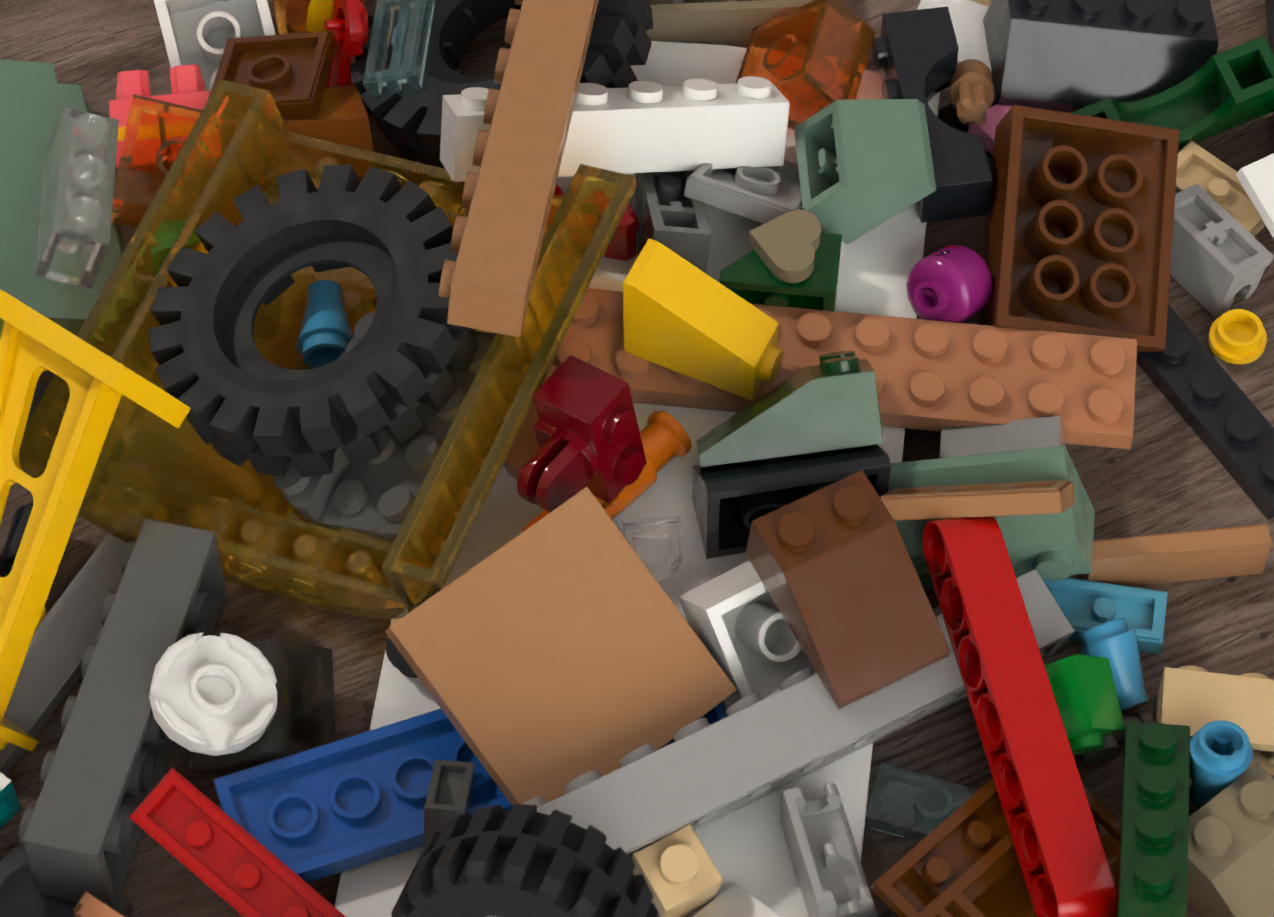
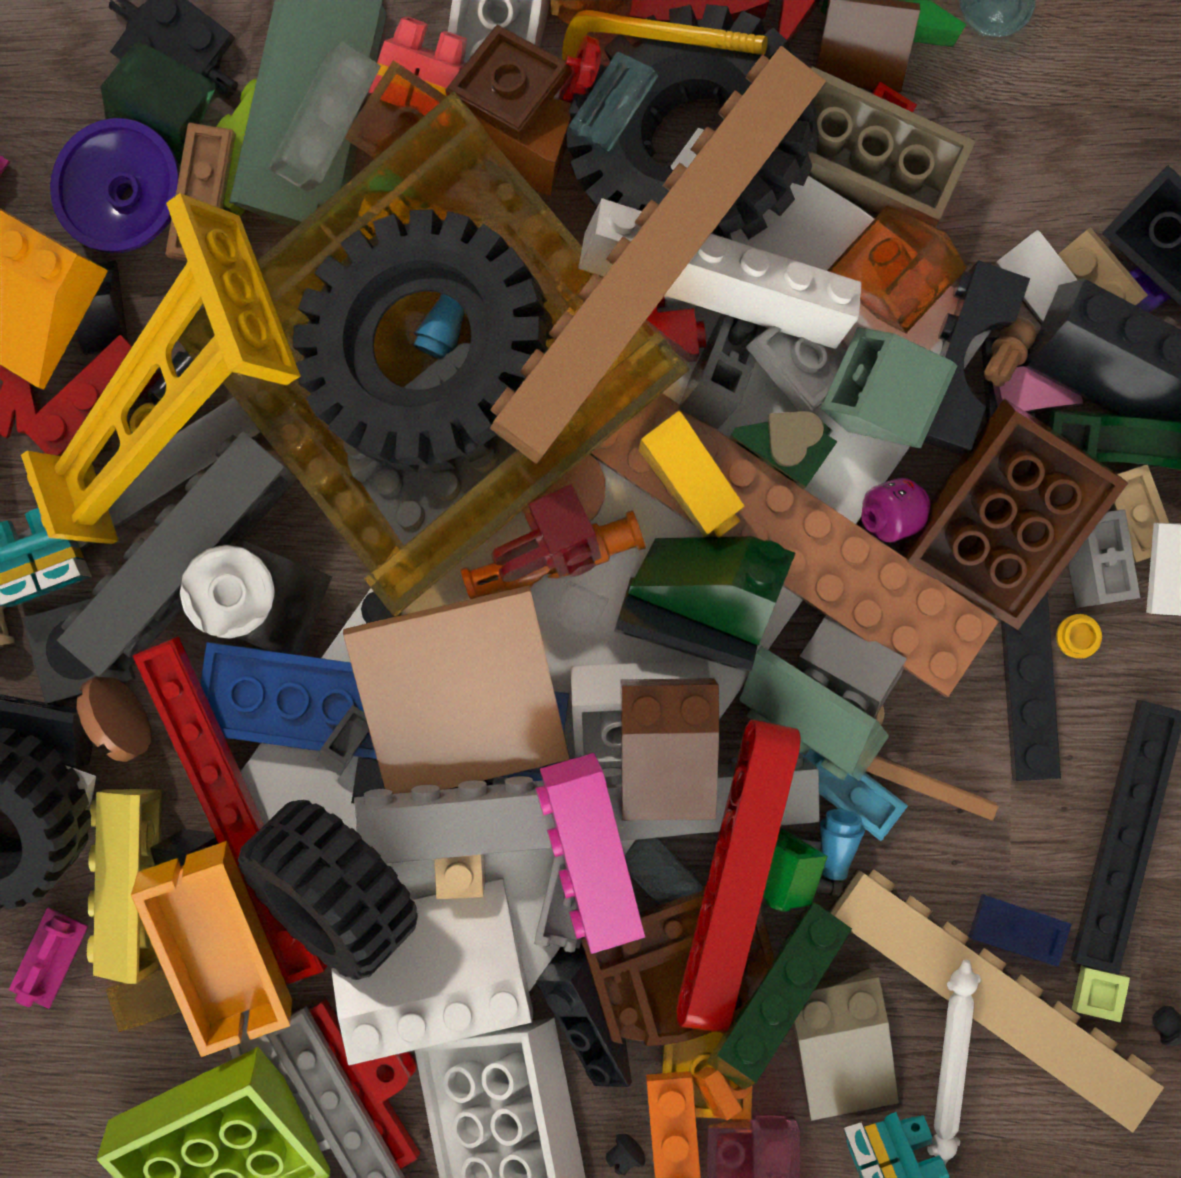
camera: 25 degrees right, 30 degrees up
medium nougat tile [880,480,1075,521] -> none
dark azure cone [1190,720,1253,807] -> none
none -> dark pink brick [536,753,645,954]

